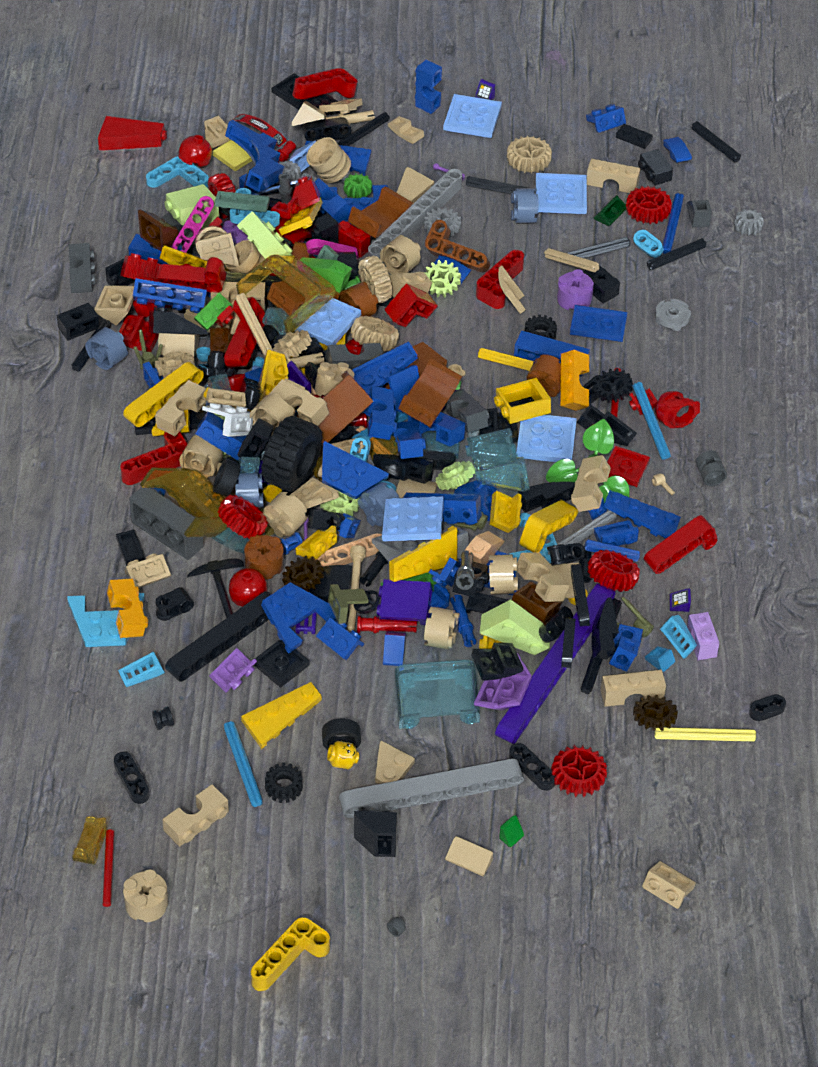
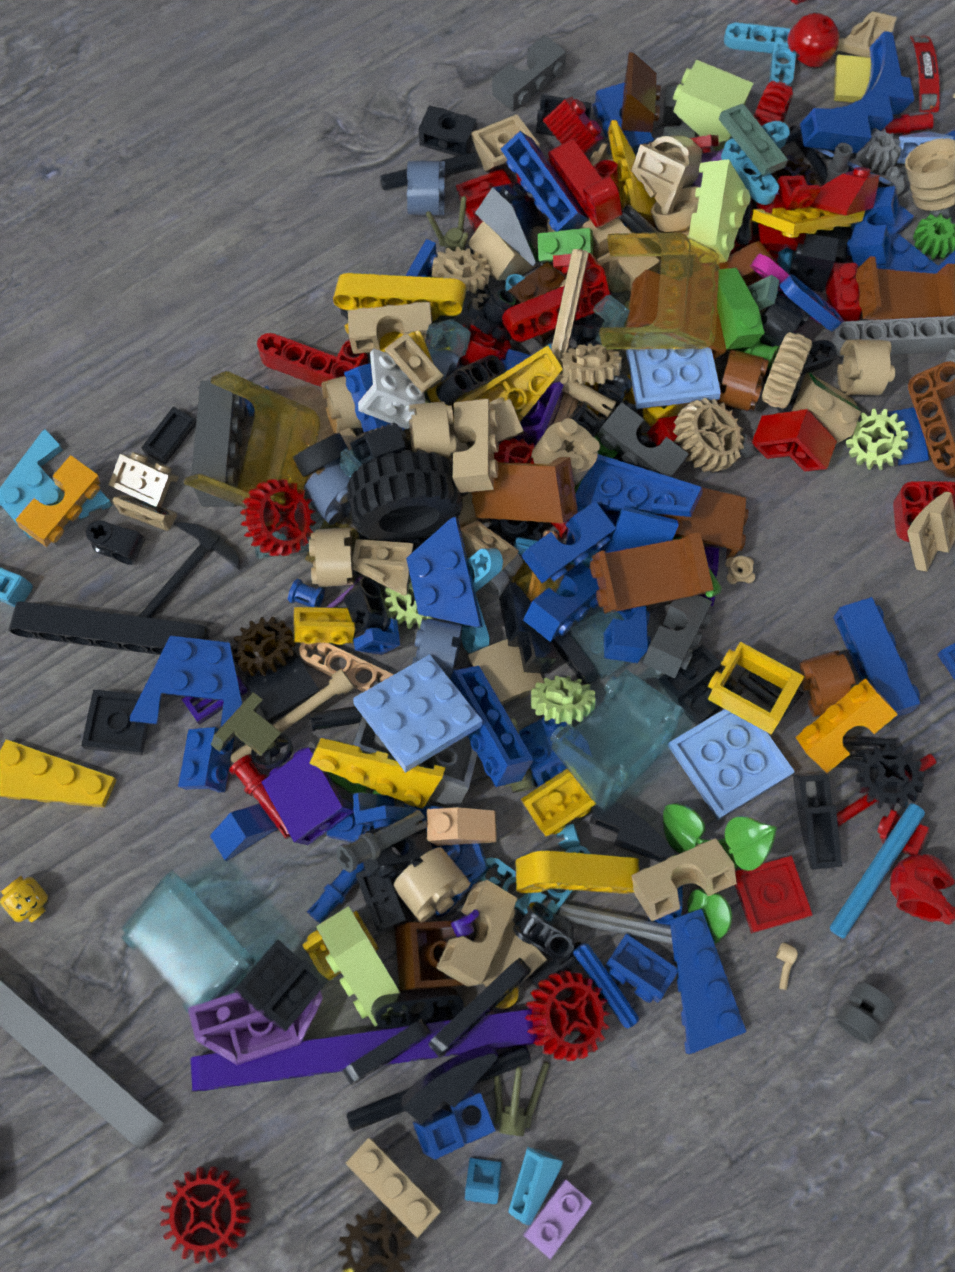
camera: 55 degrees right, 20 degrees up
dark pink beam [171,196,214,253] -> none
medium lavender bracket [209,648,257,693] -> none
red cylinder [229,568,267,607] -> none
dark orange brick [244,535,284,580] -> none
black tyre [322,718,361,750] -> none
tan wing [375,741,415,784] -> none
tan brick [424,606,460,649] -> none
yellow axle [478,348,534,371] -> none
green slope [499,815,524,847] -> none
black beam [509,743,556,791] -> none
black tyre [524,315,557,340] -> none
red beam [643,515,718,574] -> none
slope [669,588,691,612] -> none
none -> tan slope [112,495,177,531]
none -> dark purple hand [451,910,479,937]
none -> blue beam [780,274,844,332]

